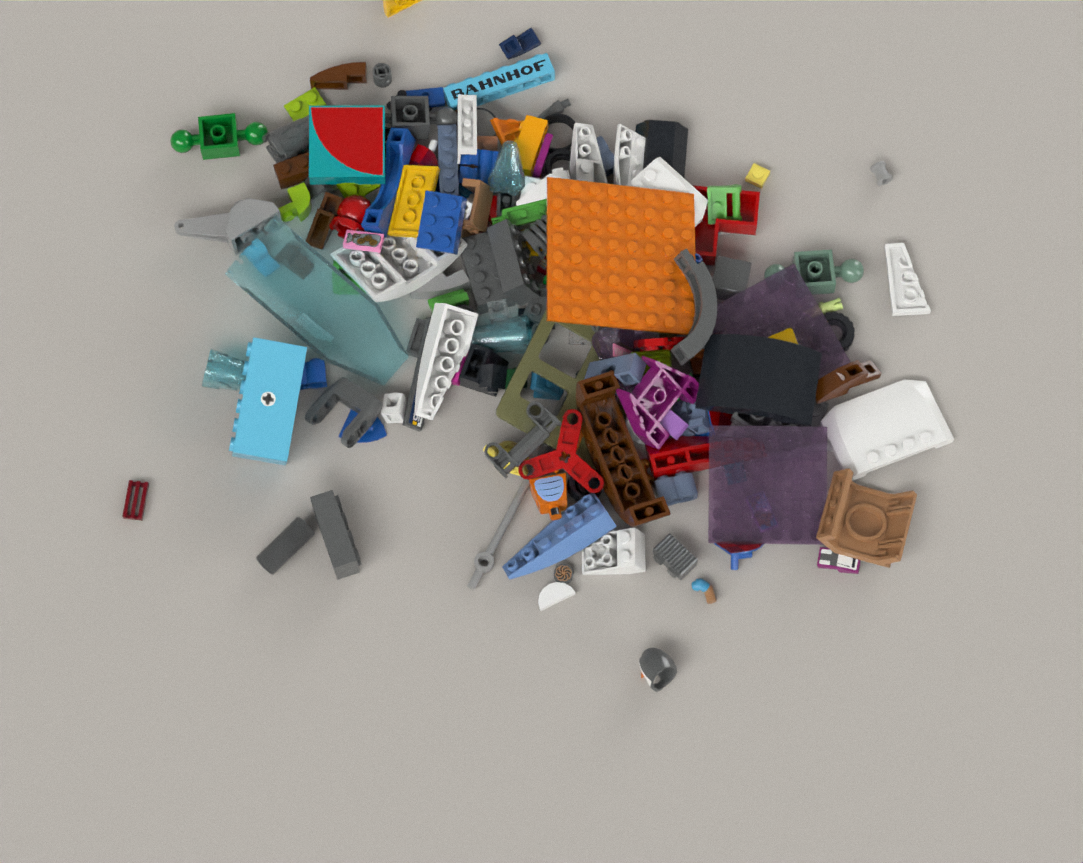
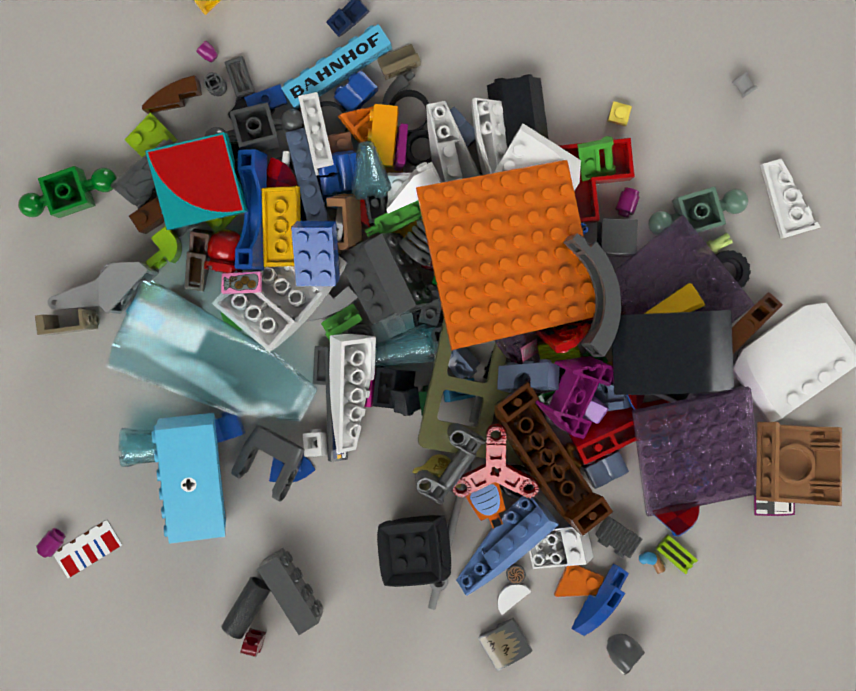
camera: 15 degrees left, 20 degrees up
dark red tile [122,480,149,521] -> none
none -> dark tan panel [35,309,99,335]
none -> magenta brick [36,528,66,558]
none -> sticker [54,520,122,578]
none -> magenta hose [196,41,218,63]
none -> dark grey tile [224,56,255,99]
none -> dark red leg [240,628,266,657]
none -> blue brick [334,70,378,112]
none -> dark tan panel [377,44,421,80]
none -> black piece [377,515,451,587]
none -> sand blue brick [436,347,481,379]
none -> slope [478,618,533,671]
none -> orange wing [554,565,604,597]
none -> blue slope [571,564,629,636]
none -> magenta brick [615,187,640,218]
none -> lime tile [655,534,698,574]

